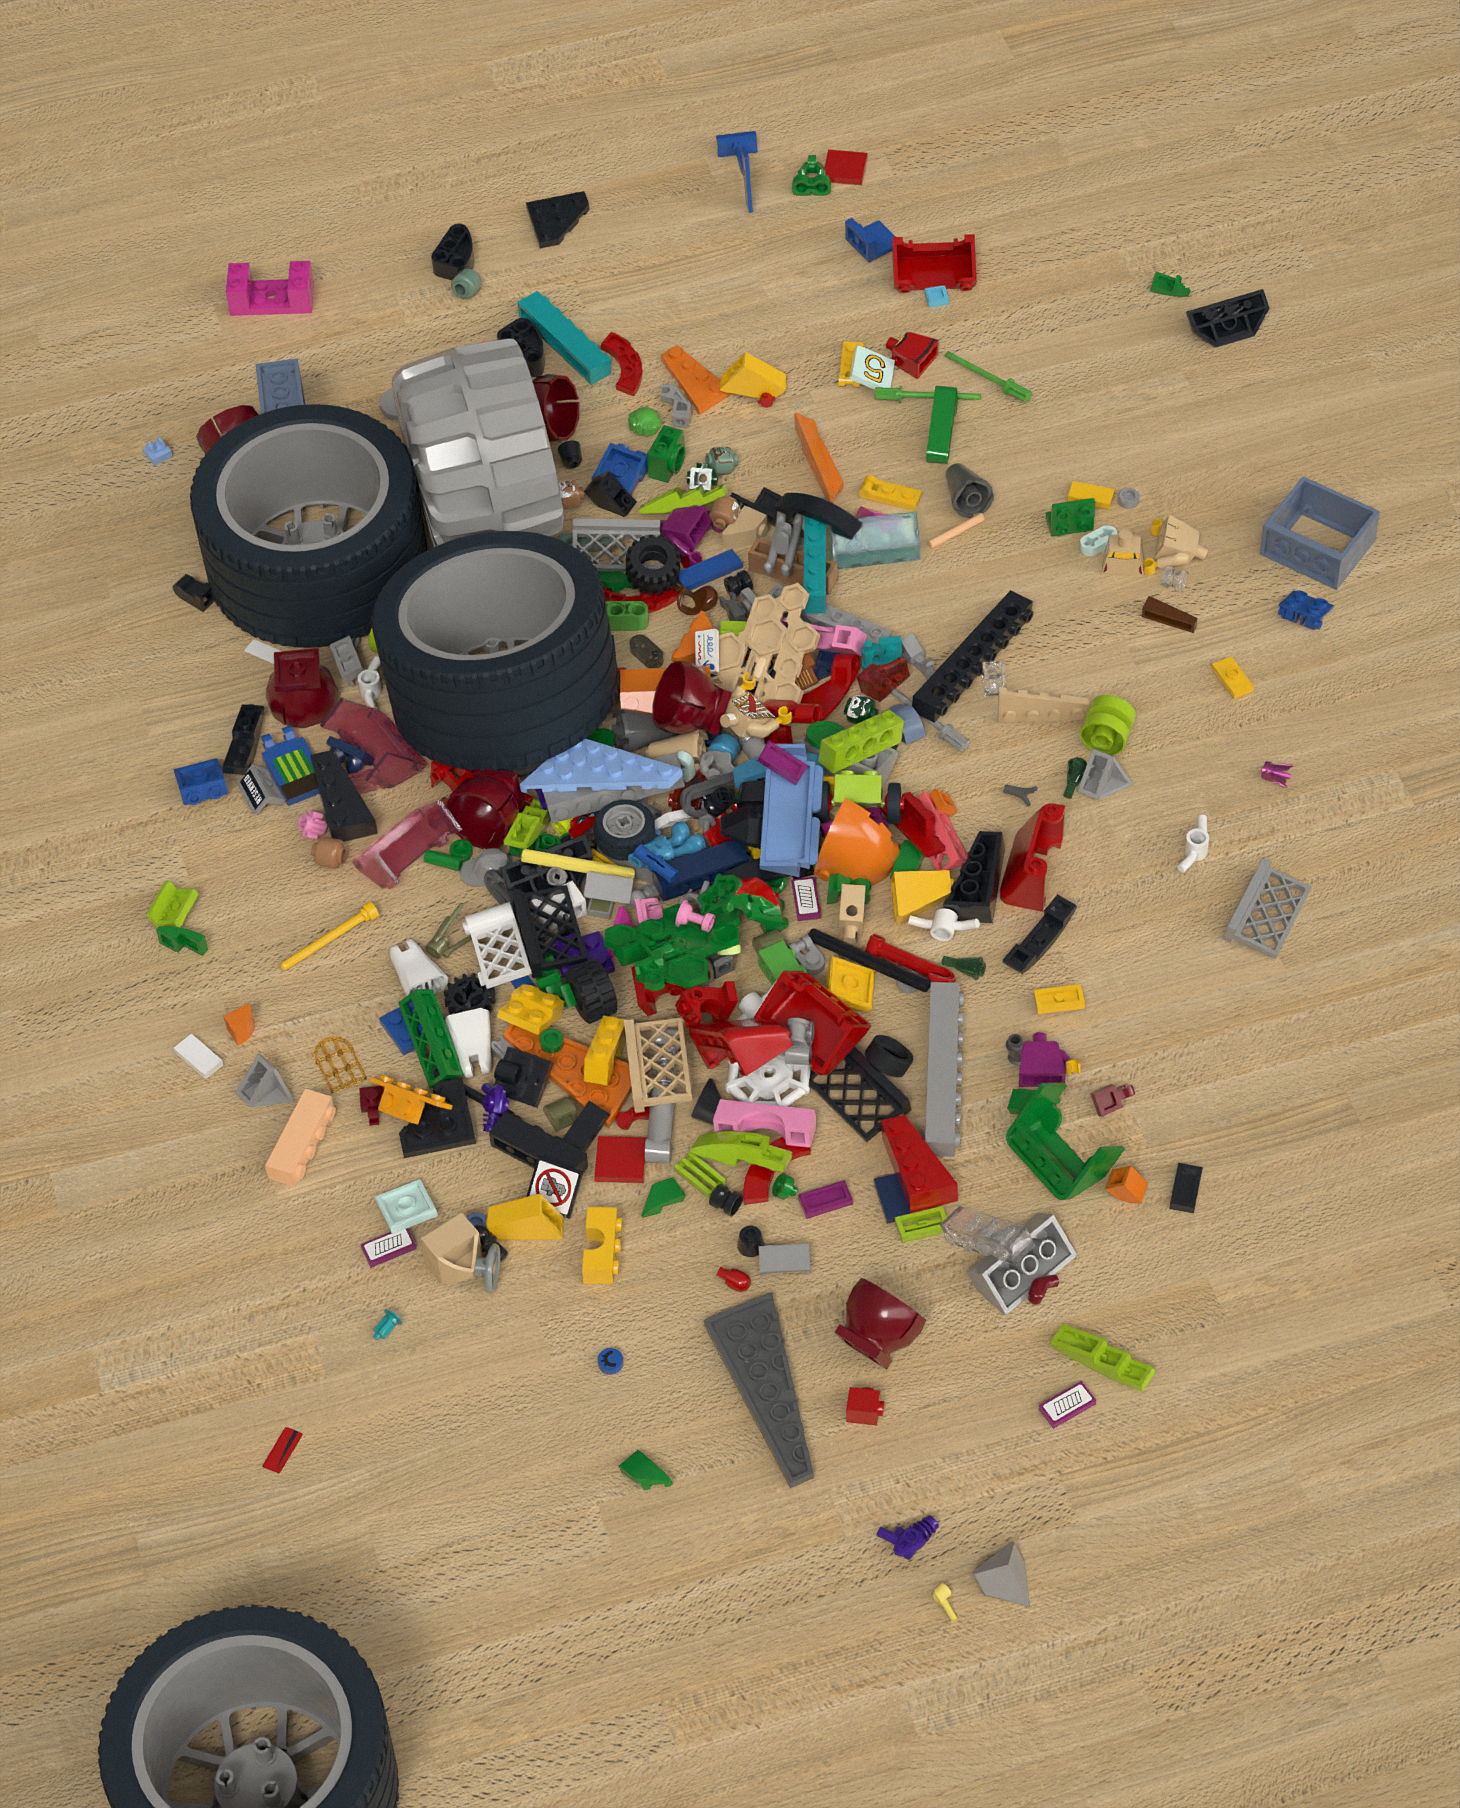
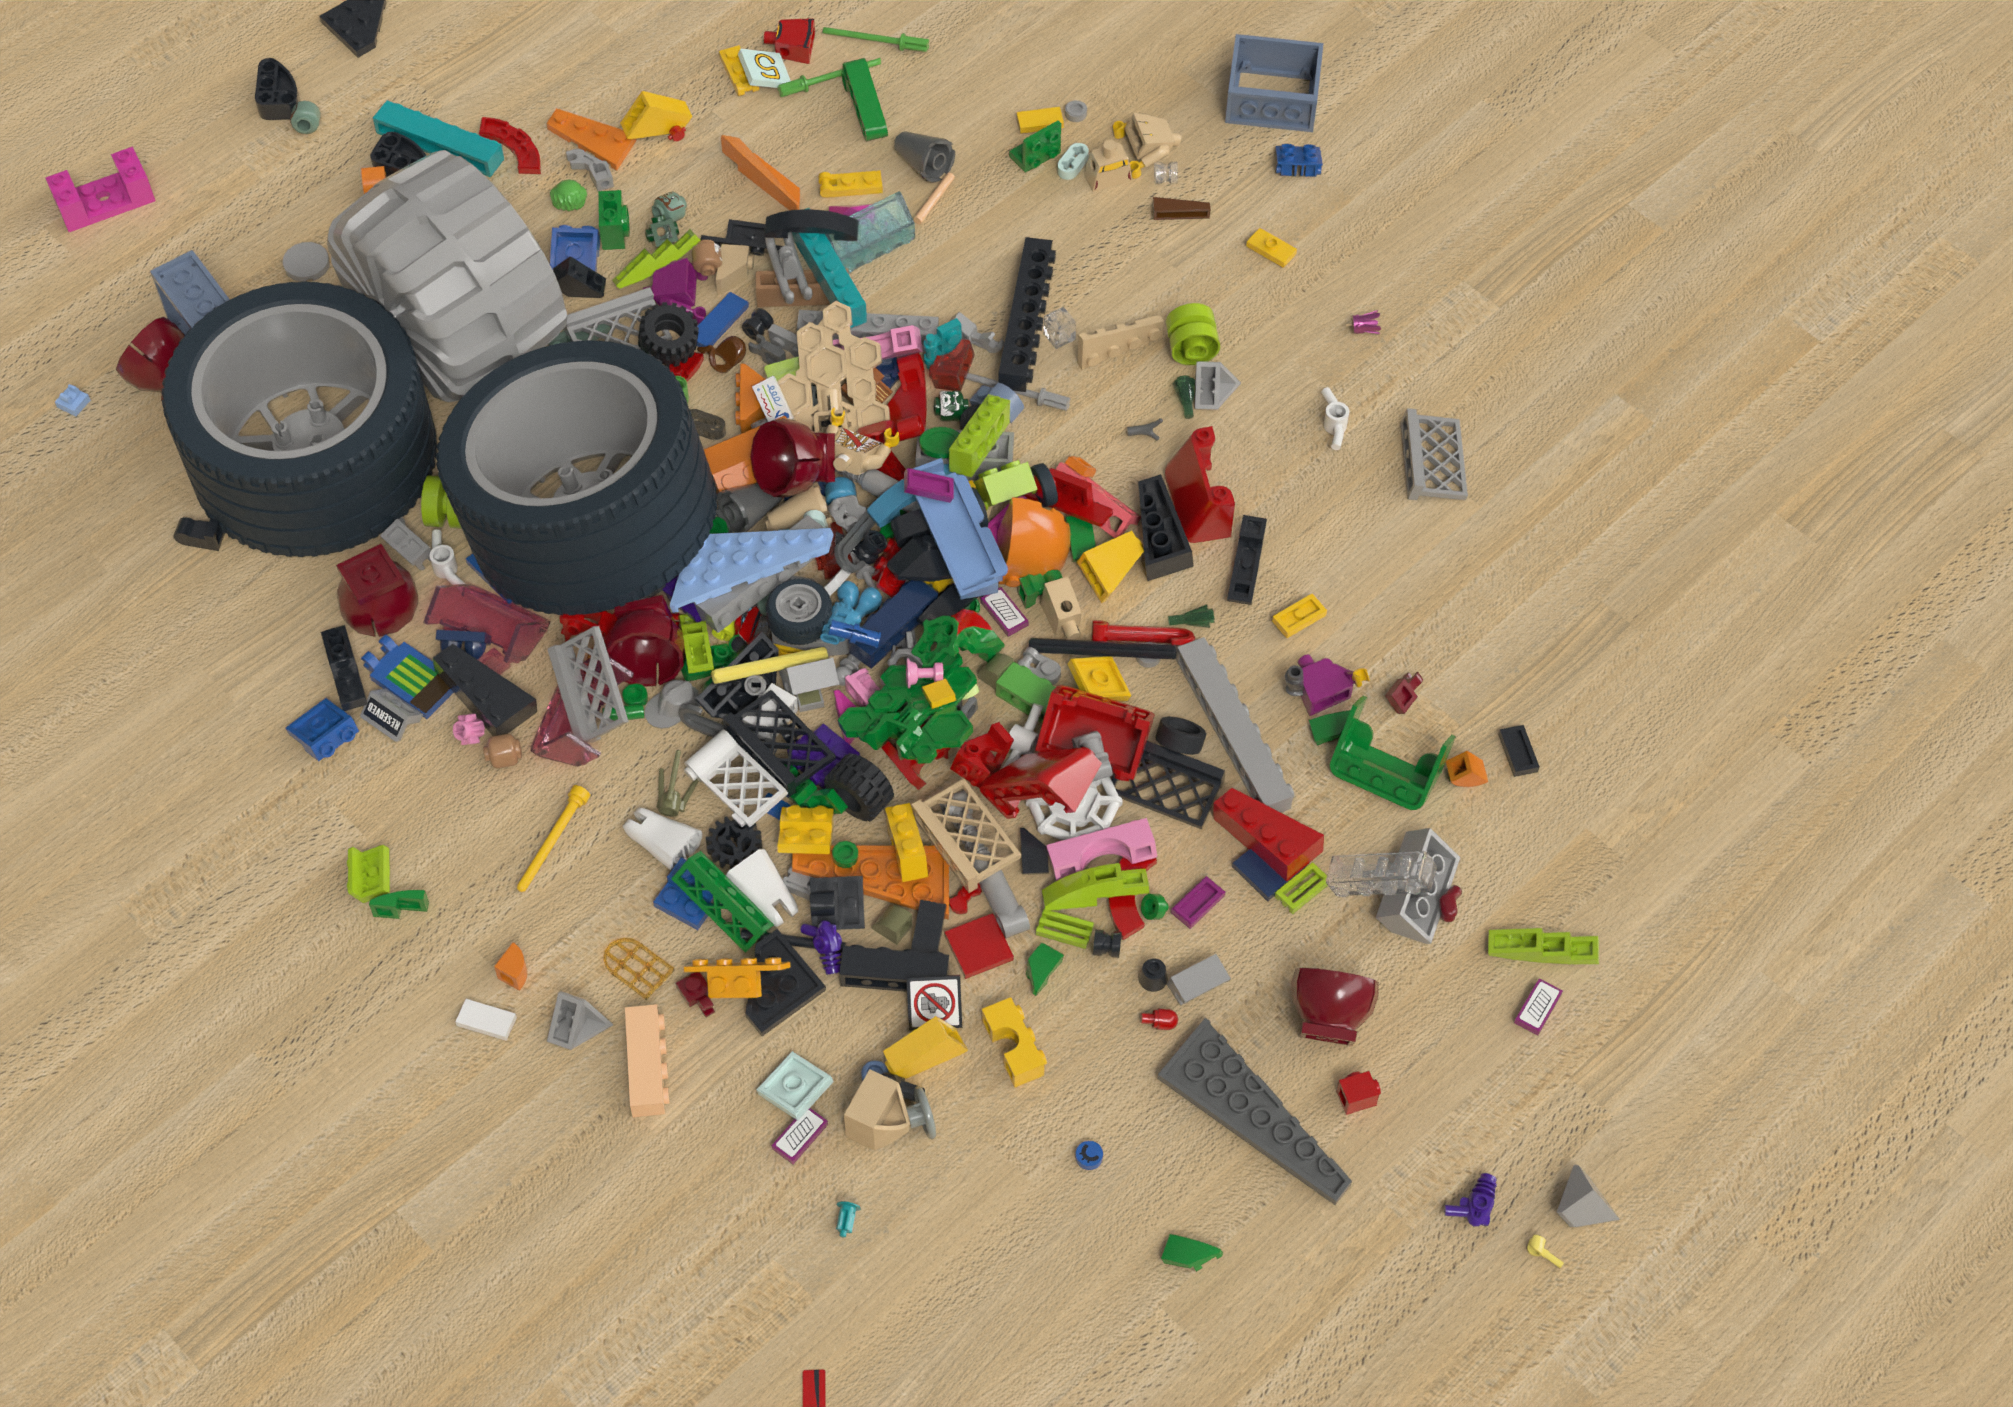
camera: 30 degrees left, 5 degrees up
white sticker [245,639,281,664] -> none
white piece [908,908,980,941] -> none
none -> light grey fence [547,626,629,744]
none -> yellow tile [922,679,956,709]

